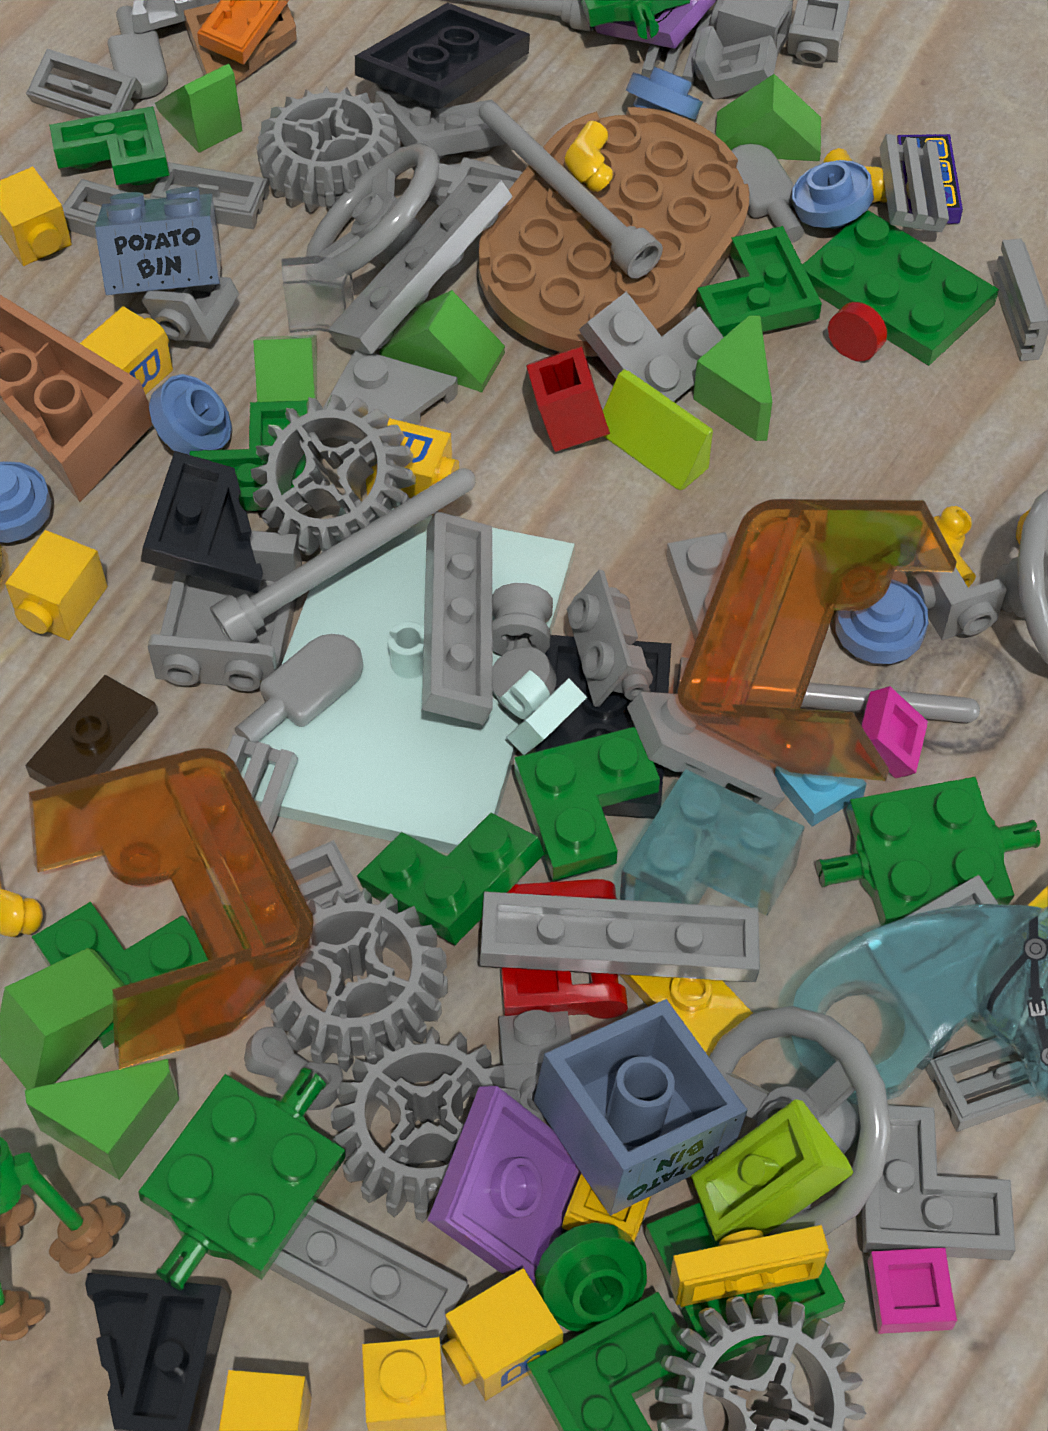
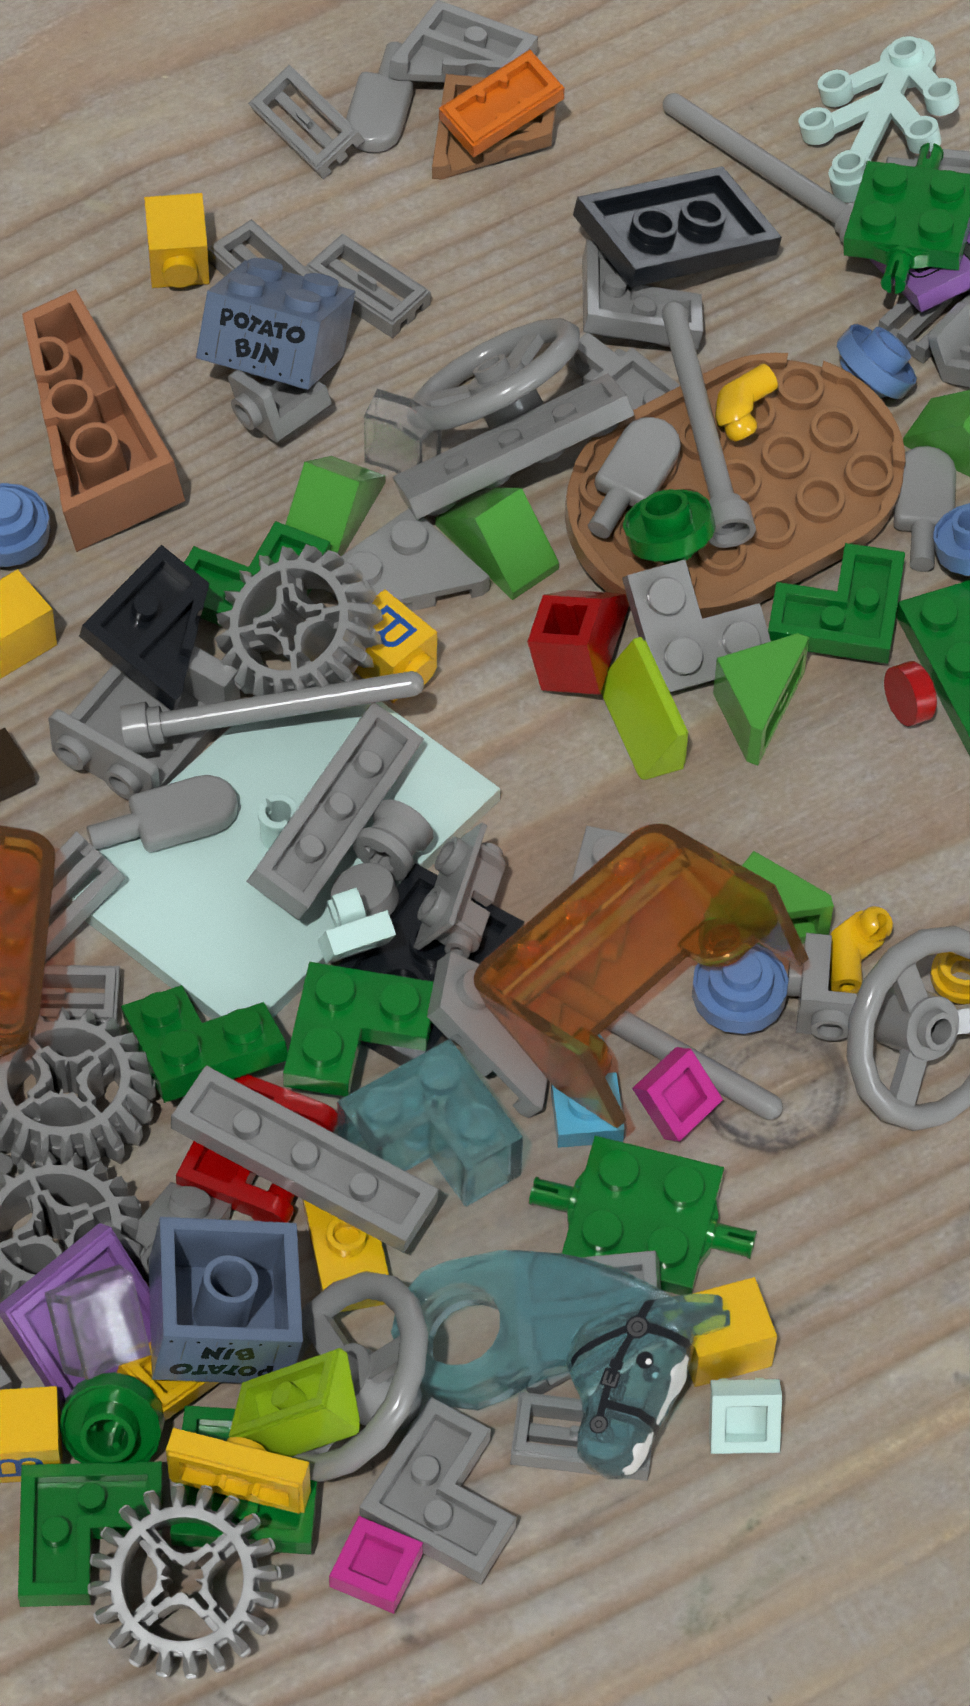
camera: 25 degrees right, 0 degrees up
green plate [49,106,170,185] -> none
yellow brick [80,306,173,395] -> none
medium blue plate [149,374,232,455] -> none
bright green slope [155,63,243,153] -> none
light grey gear [257,86,401,213] -> none
none -> clear piece [45,1264,151,1380]
none -> light grey piece [588,417,681,538]
none -> green plate [623,489,716,564]

